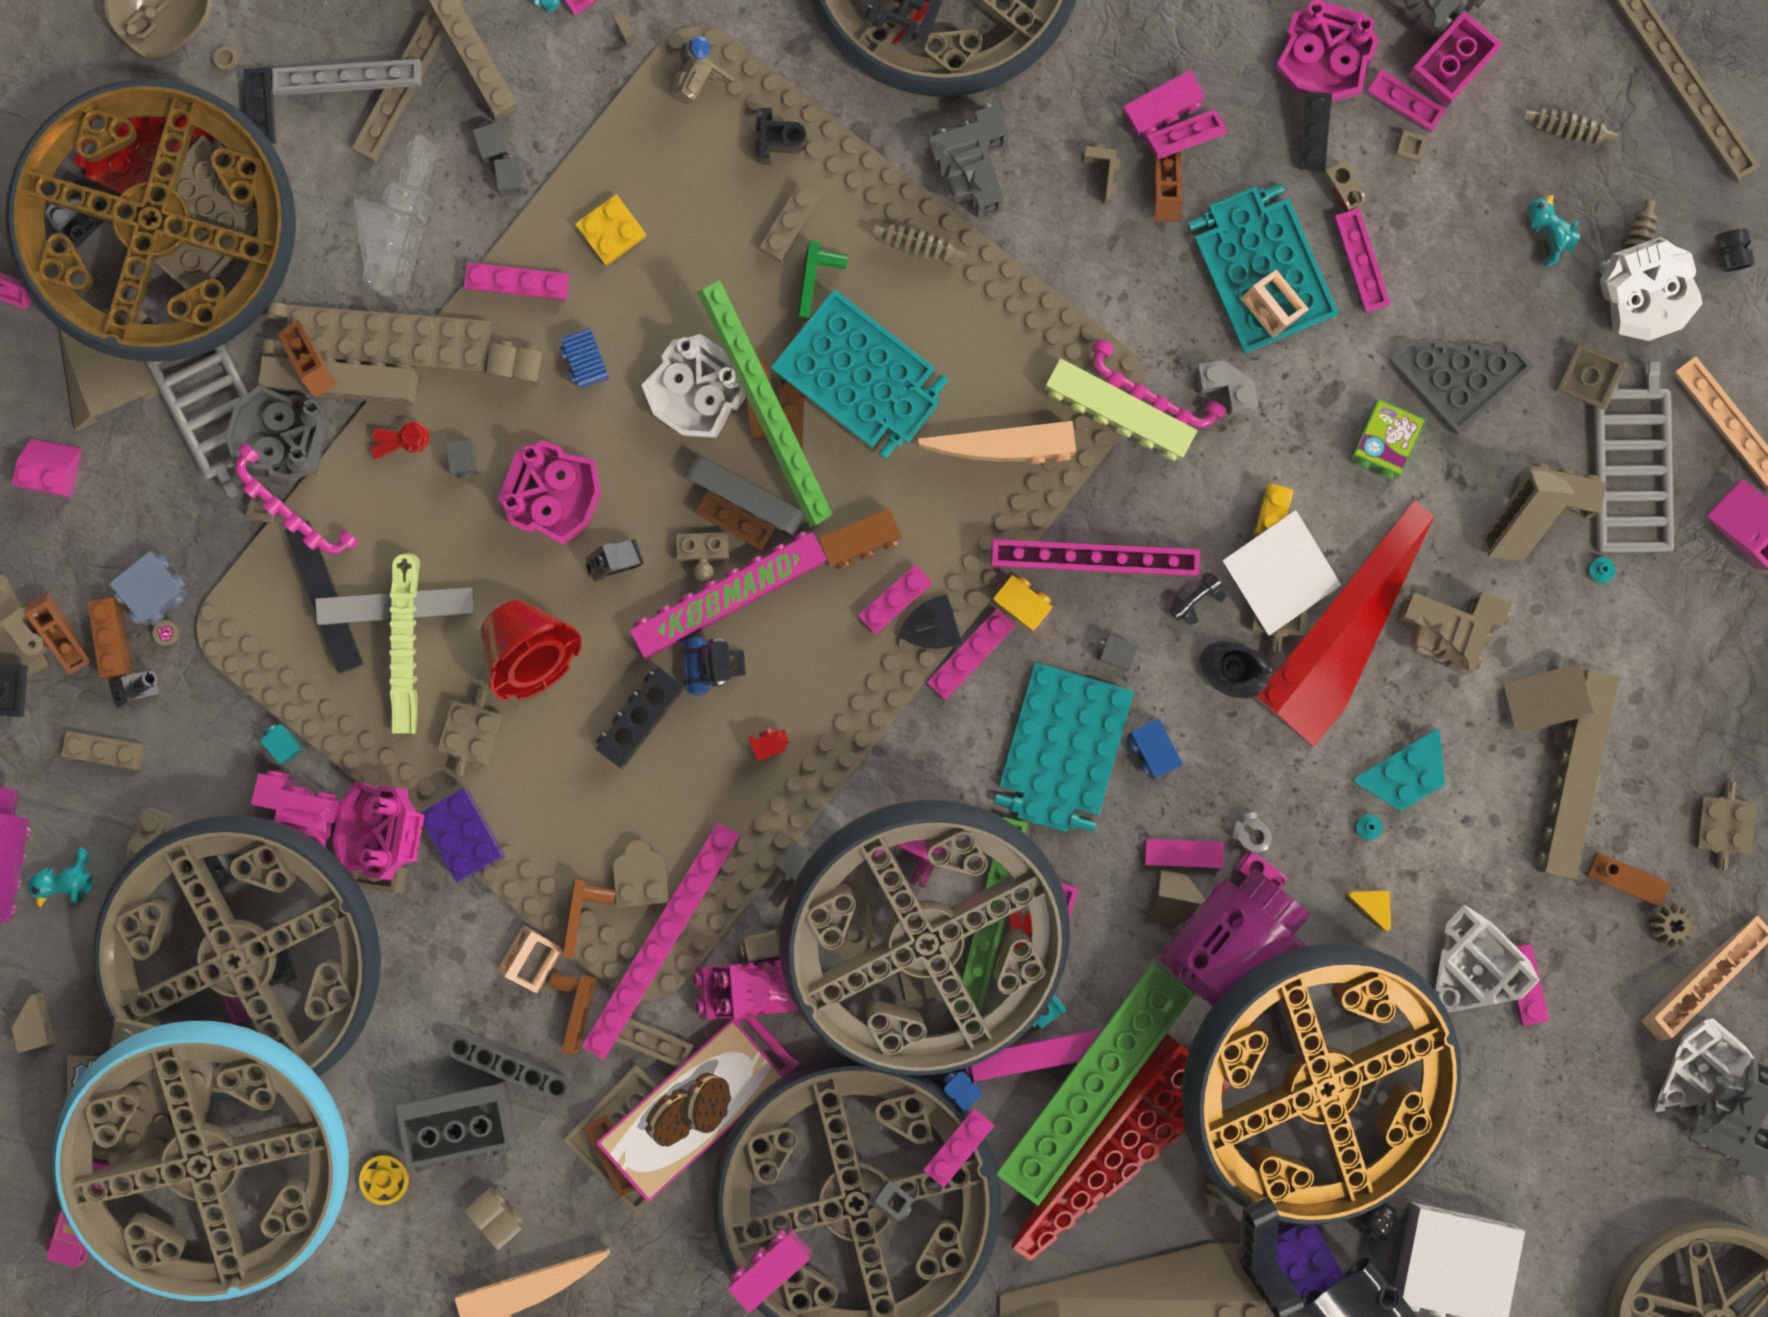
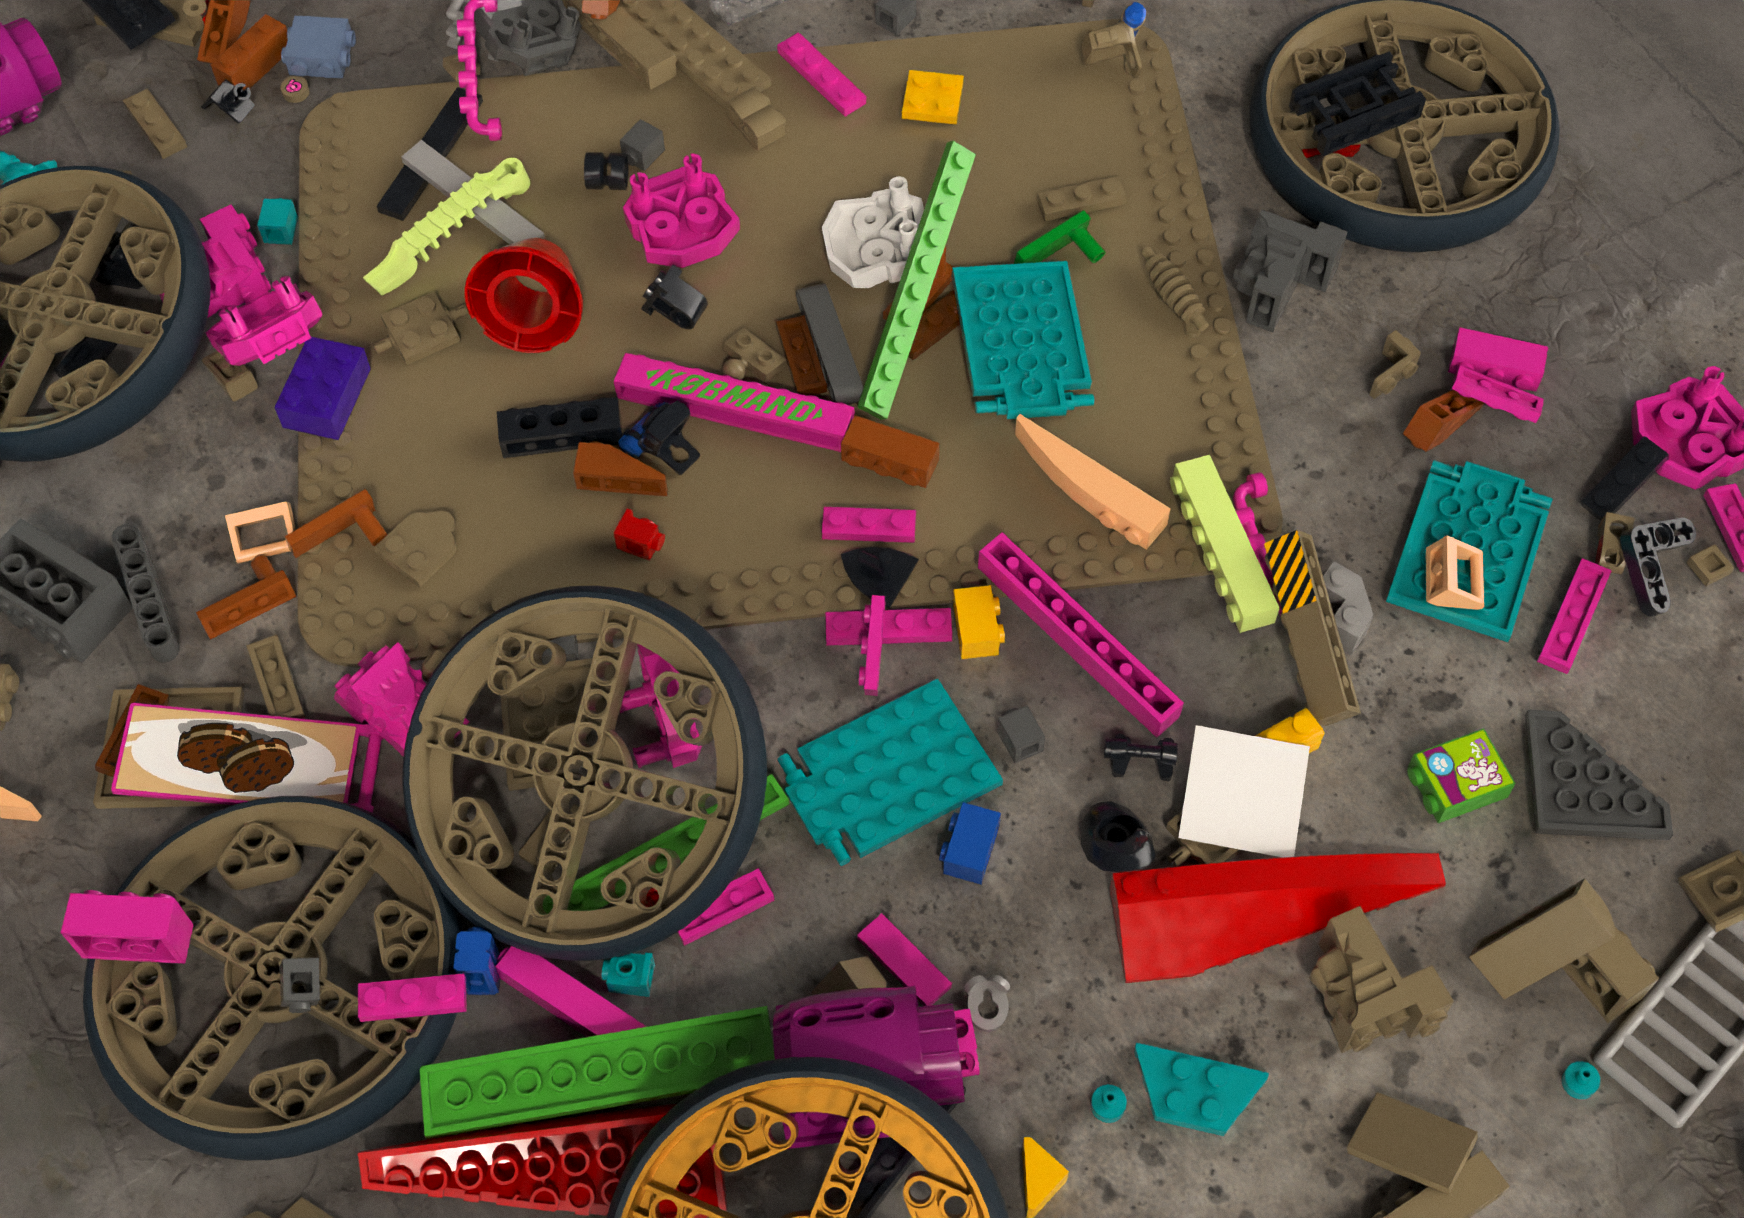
camera: 40 degrees right, 25 degrees down
red piece [370,421,430,460] -> none
blue brick [559,328,610,390] -> none
dark pink plate [582,822,740,1060] -> none
black pin [755,108,807,165] -> none
none -> dark orange slope [573,441,668,496]
none -> black wheel [584,152,629,190]
none -> dark pink plate [859,595,885,696]
none -> dark tan brick [1264,530,1361,726]
none -> black beam [1620,517,1696,617]

